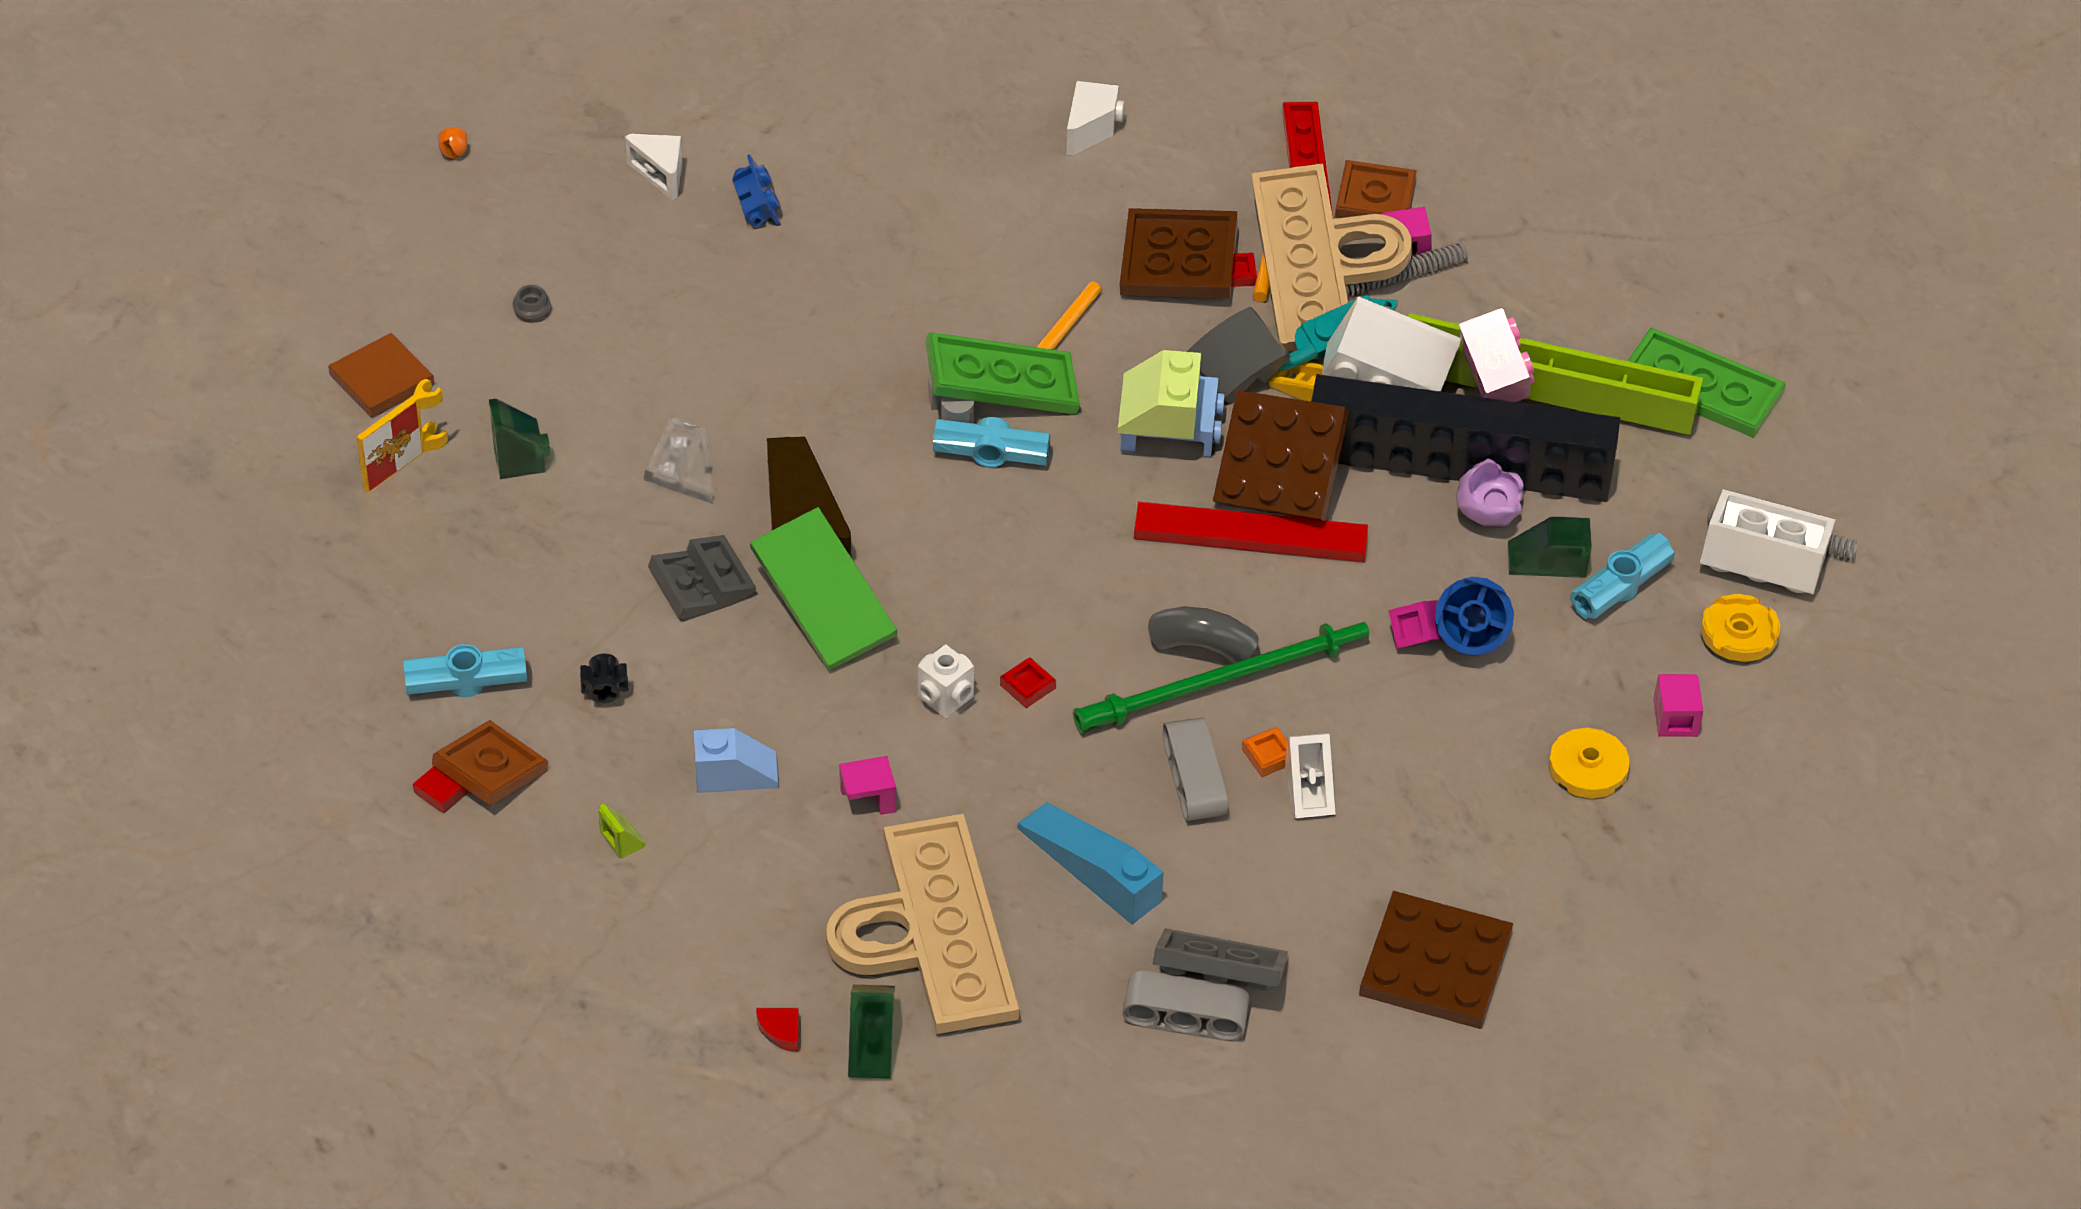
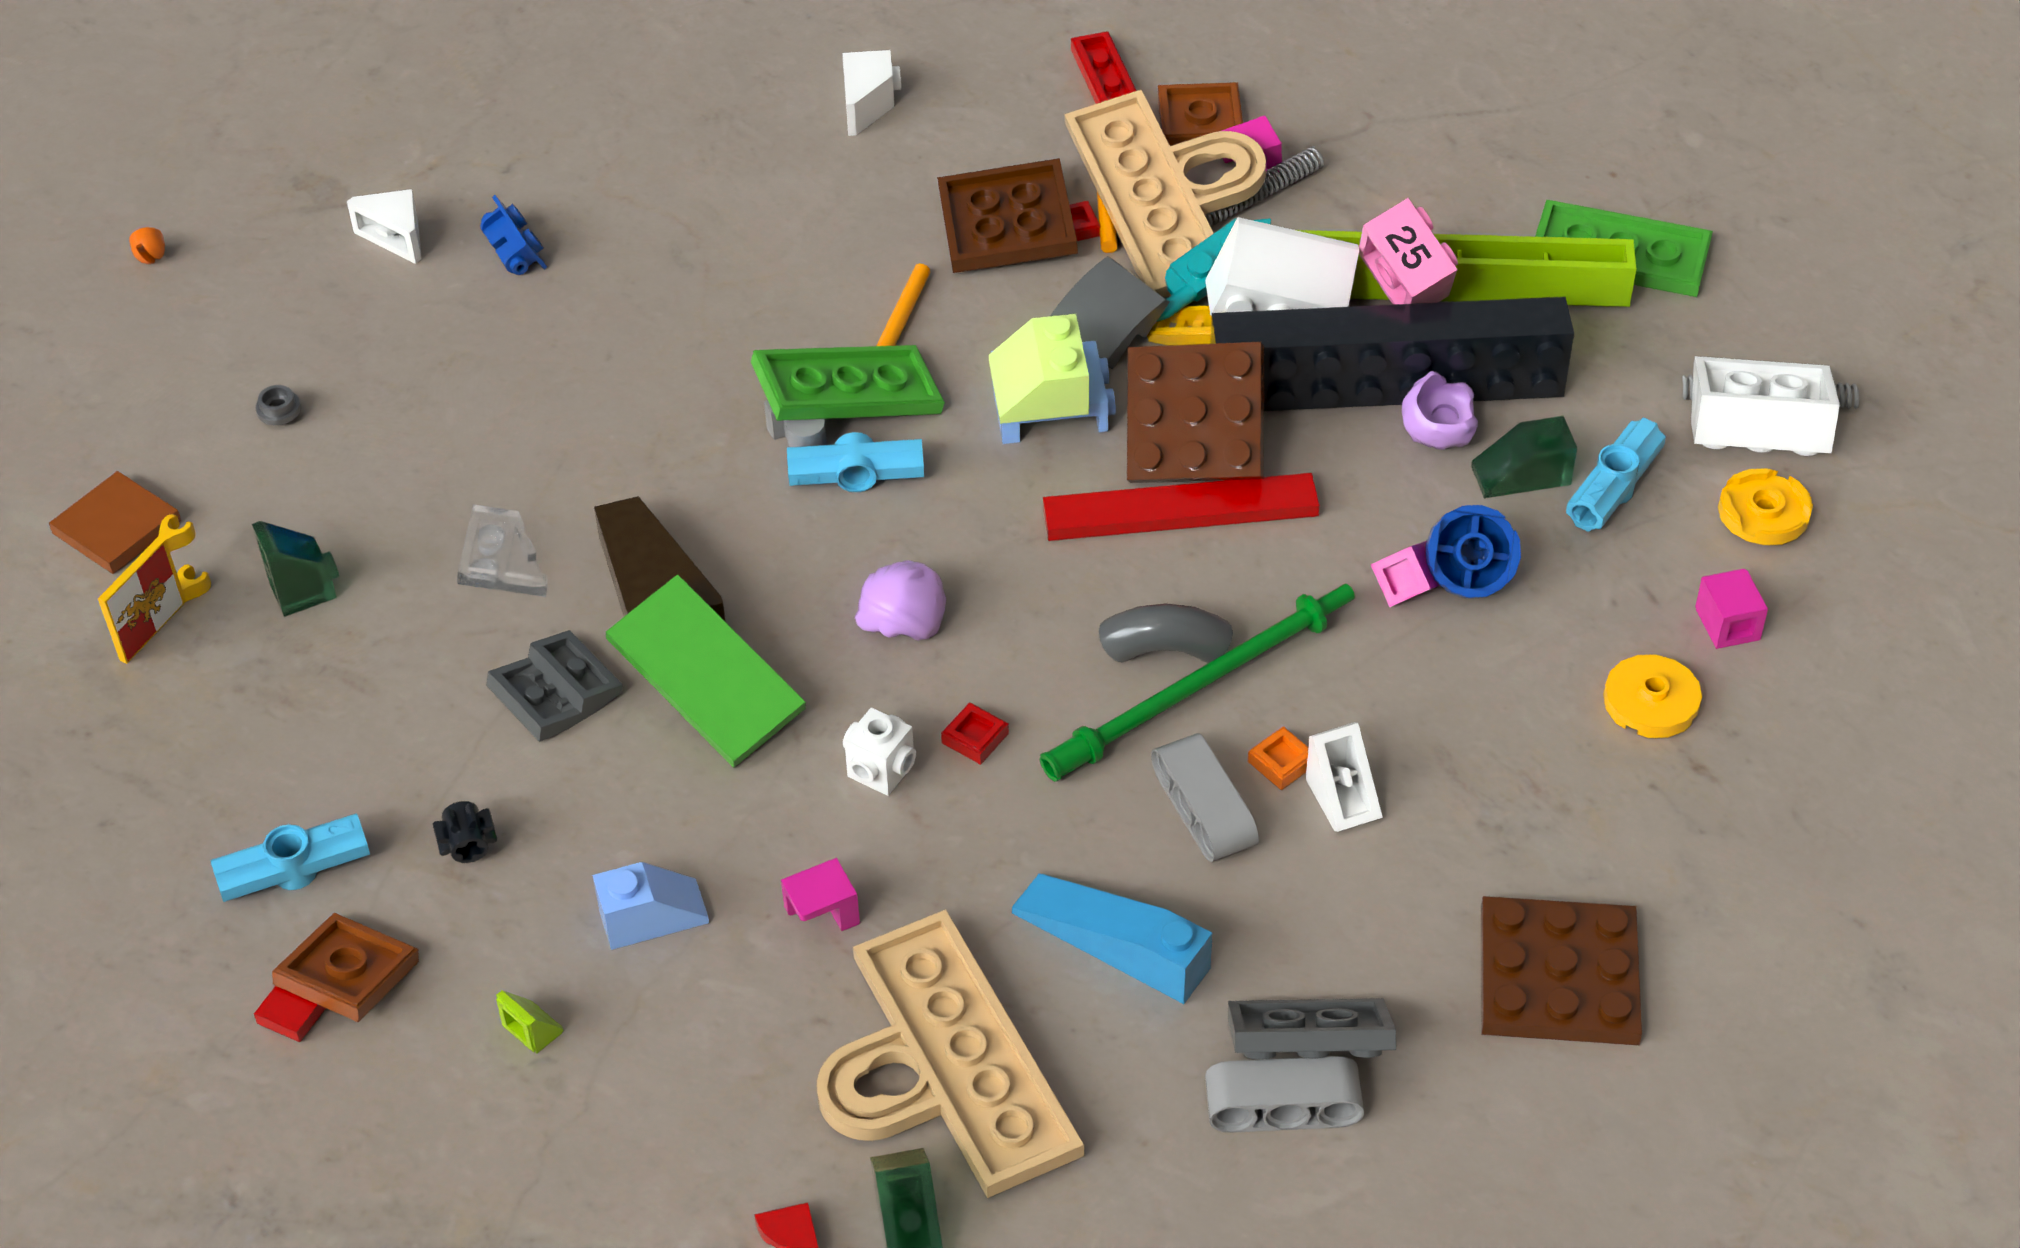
camera: 10 degrees left, 0 degrees up
none -> lavender hair [854,560,946,641]

